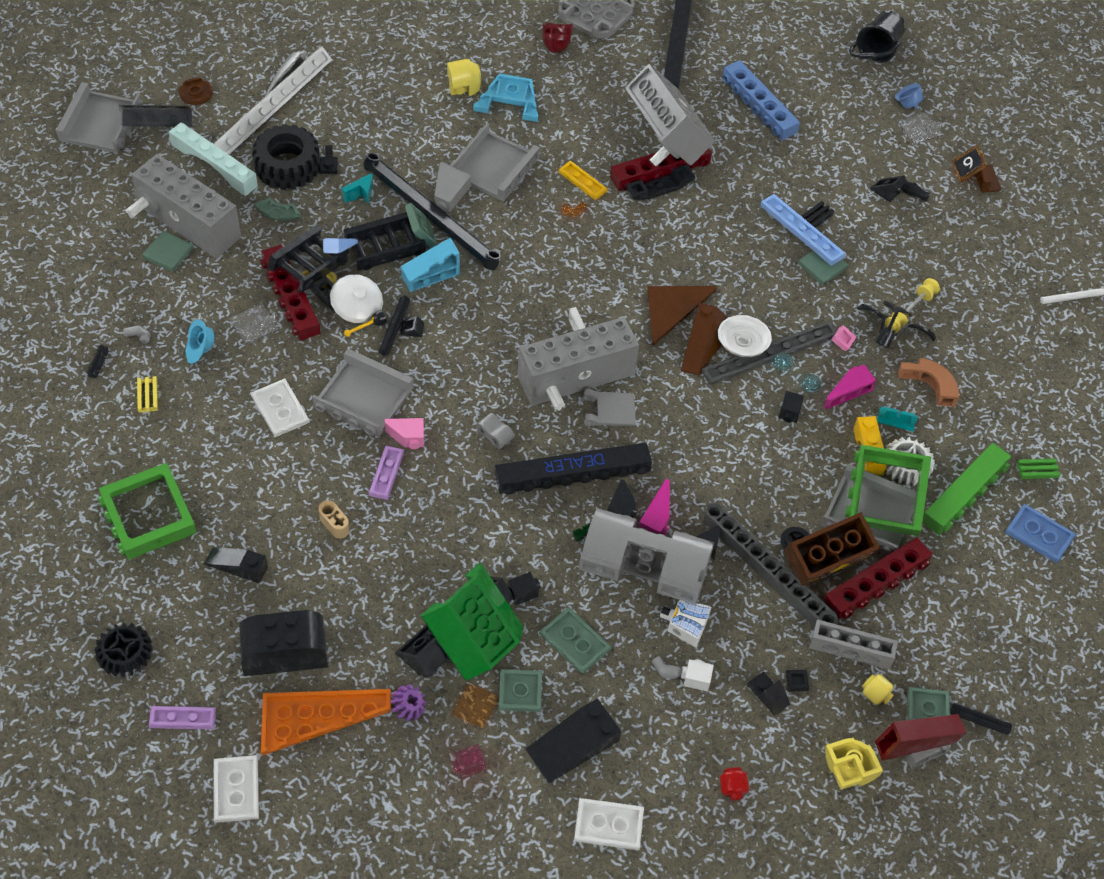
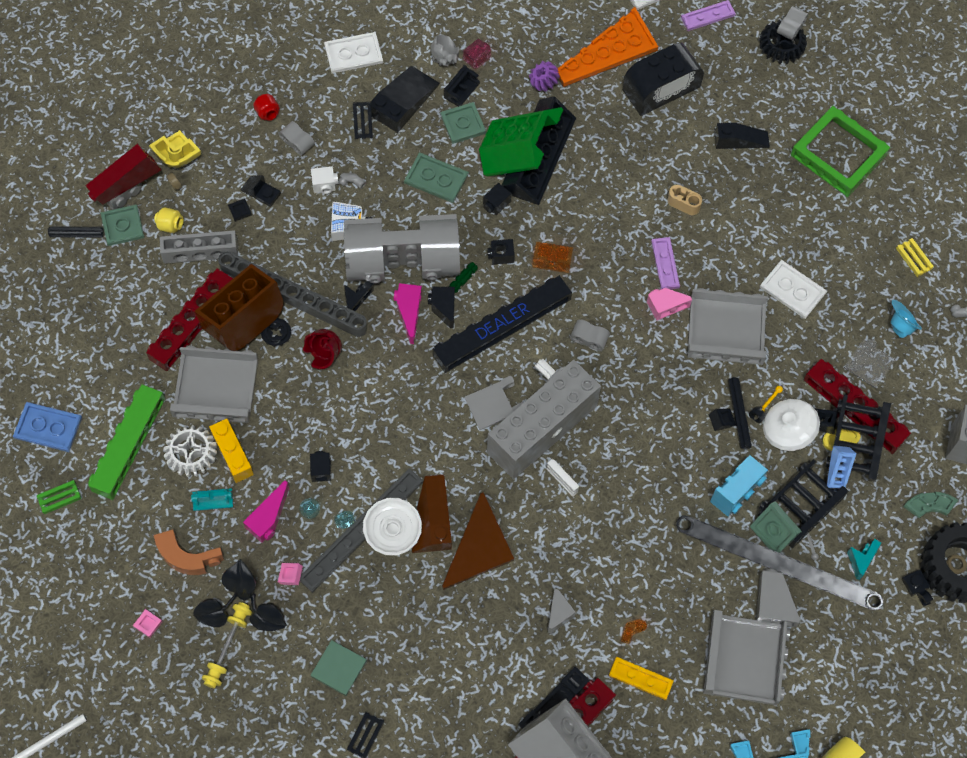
camera: 160 degrees right, 10 degrees up
clear orange piece [452,683,499,729] -> none
light blue plate [761,194,845,266] -> none
bright green piece [845,445,931,536] -> none
none -> bright pink tile [133,609,162,638]
none -> dark tan tile [166,172,182,191]
none -> light grey axle [278,121,315,156]
none -> dark red helmet [302,329,342,369]
none -> black tile [353,101,373,139]
none -> light grey hair [430,34,459,66]
none -> black hinge [444,65,480,107]
none -> black brick [487,239,515,265]
none -> clear orange brick [533,242,573,273]
none -> light grey slope [548,589,576,634]
none -> light grey axle [777,6,808,41]

